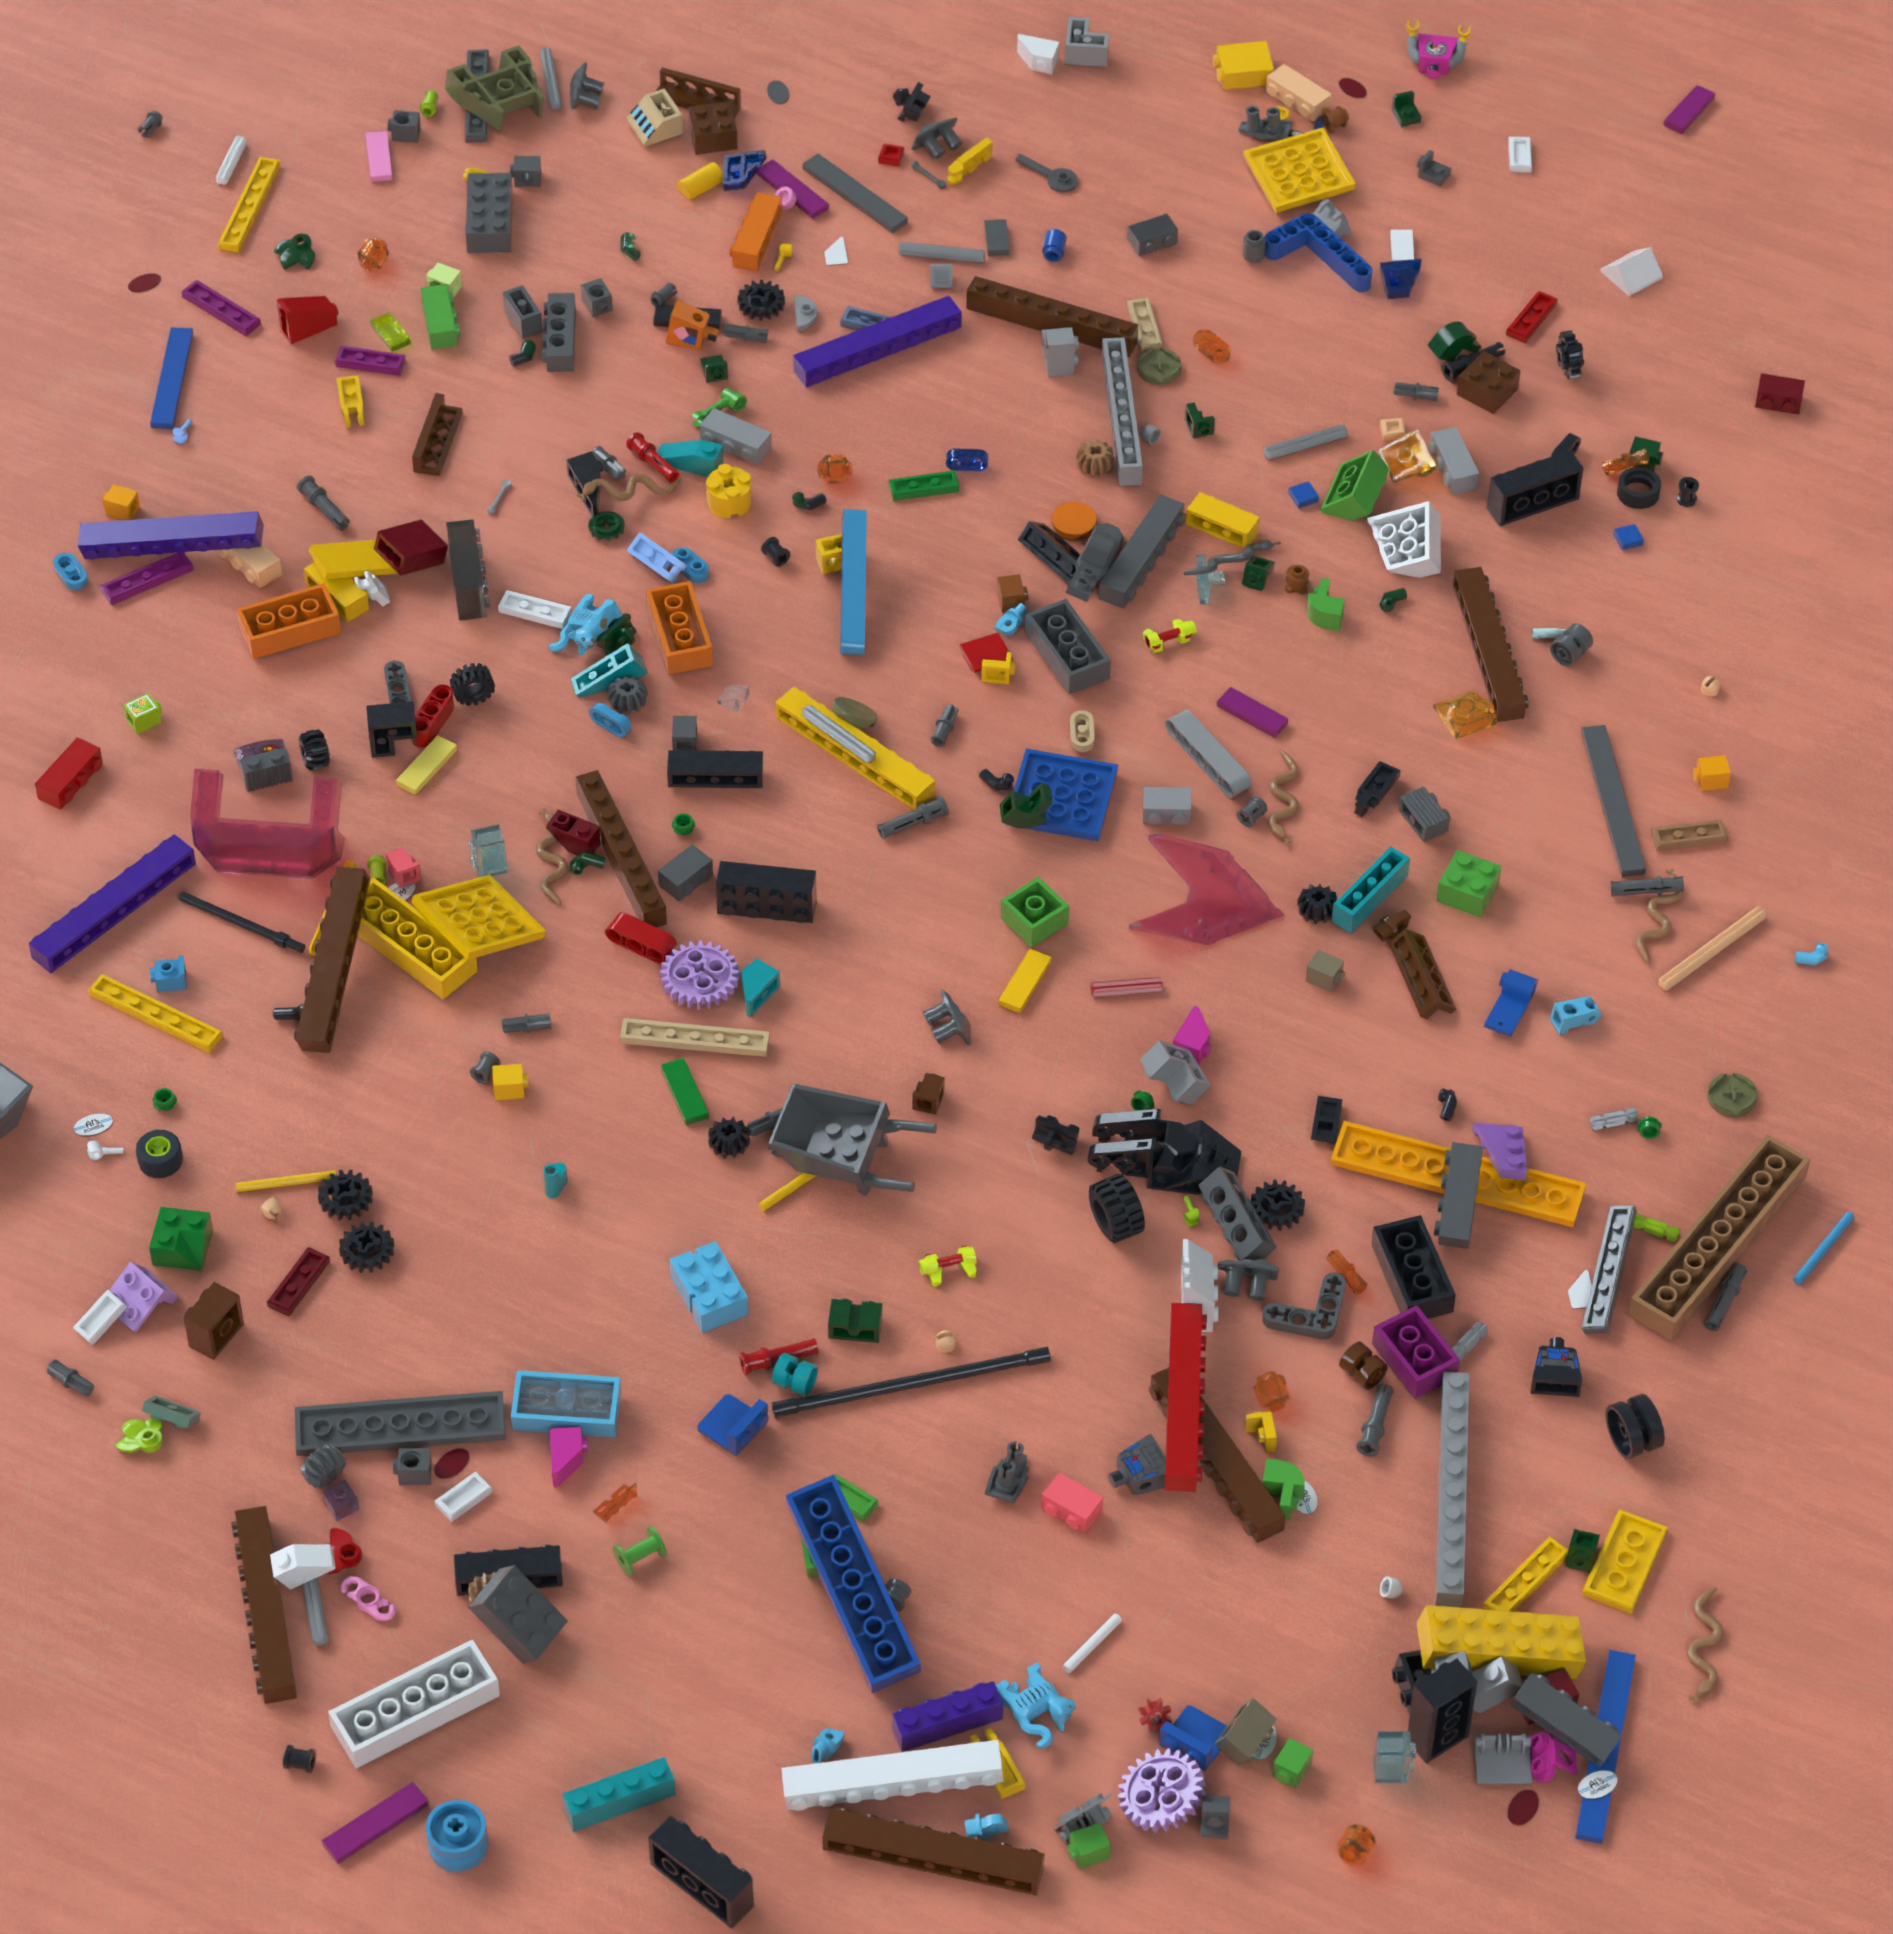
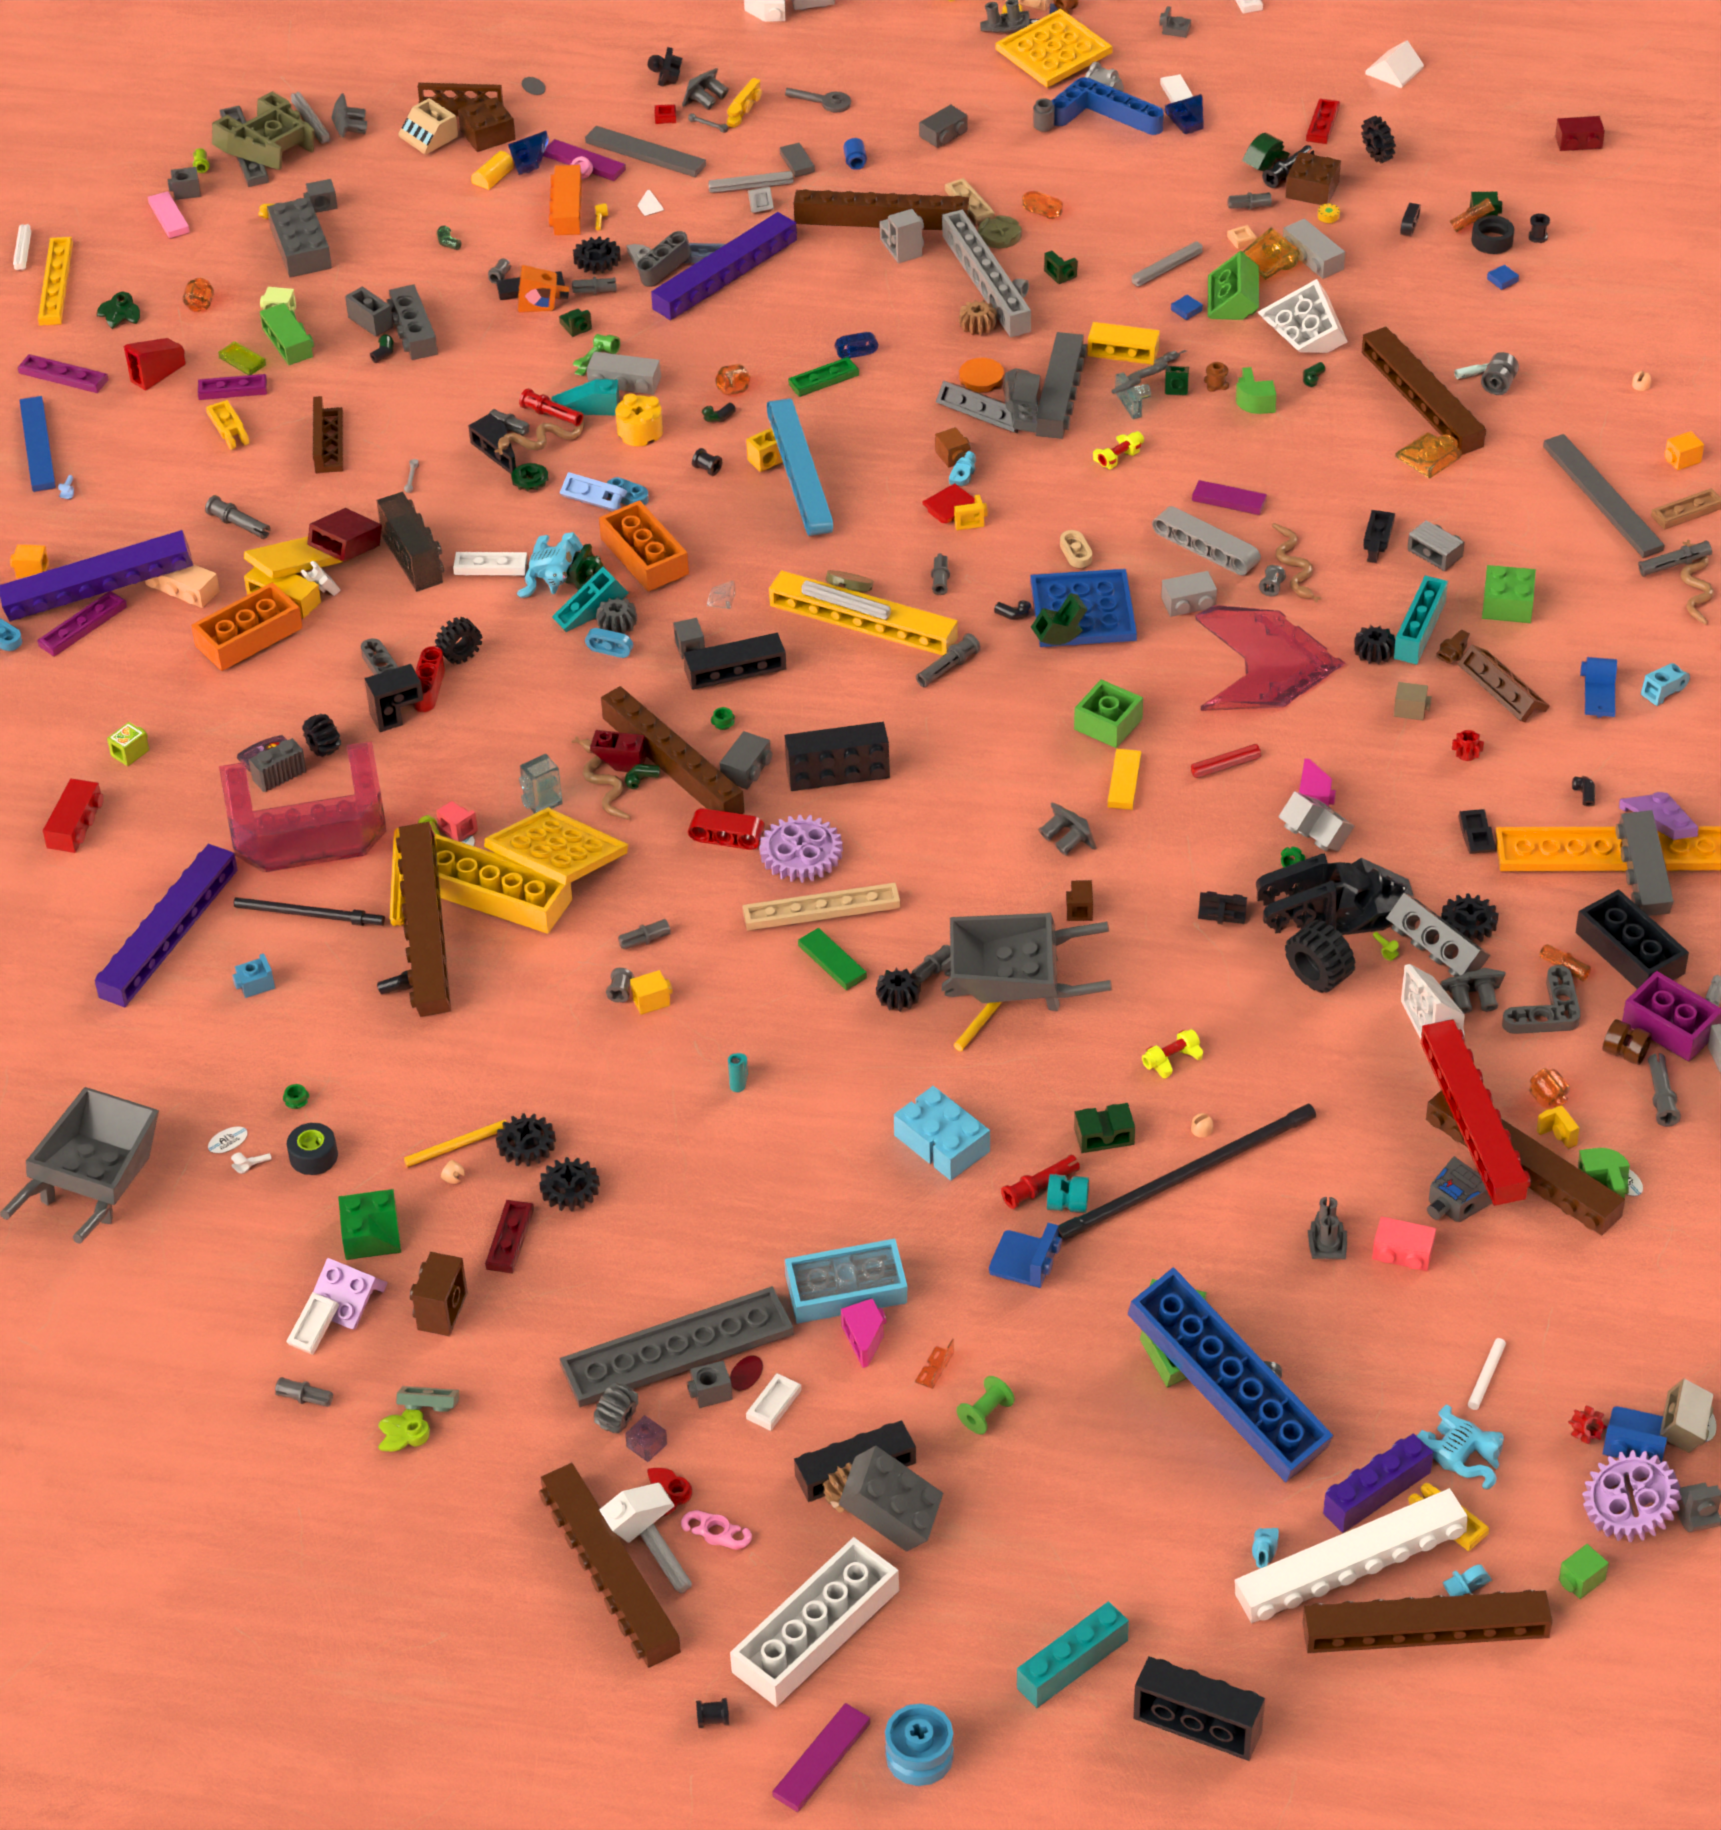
camera: 15 degrees left, 5 degrees down
yellow tile [88,974,224,1054] -> none
light yellow tile [396,735,457,795] -> none
dark grey brick [581,278,613,317] -> none
teal slope [741,958,780,1017] -> none
dark grey brick [1025,599,1111,695] -> none
light grey hinge [1053,1793,1113,1843] -> none
black brick [1487,450,1584,527] -> none
none -> dark grey beam [637,231,692,286]
none -> yellow tile [1318,204,1340,223]
none -> red gear [1452,730,1484,761]

